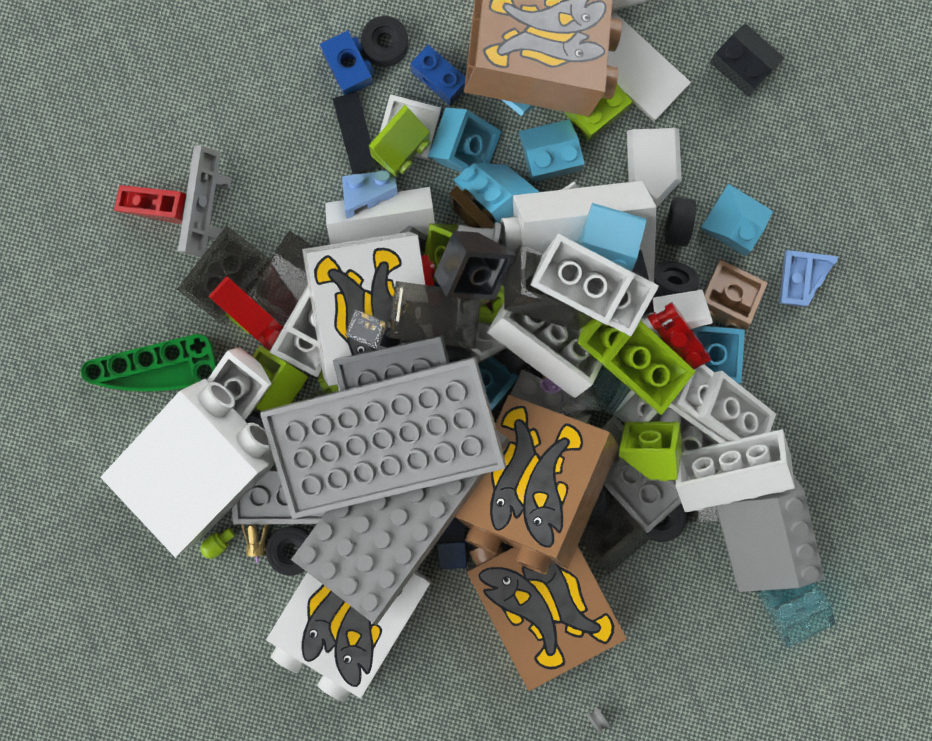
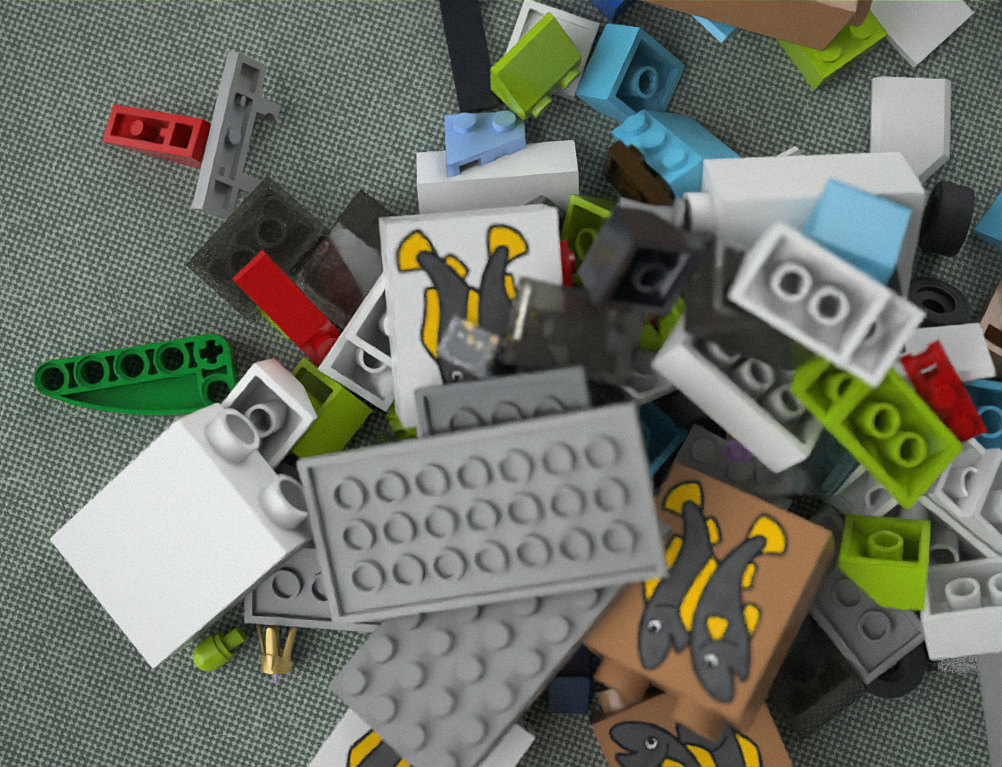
camera: 10 degrees right, 0 degrees up
black tyre [266,526,309,576] -> none
medium azure slope [519,119,585,183] -> none

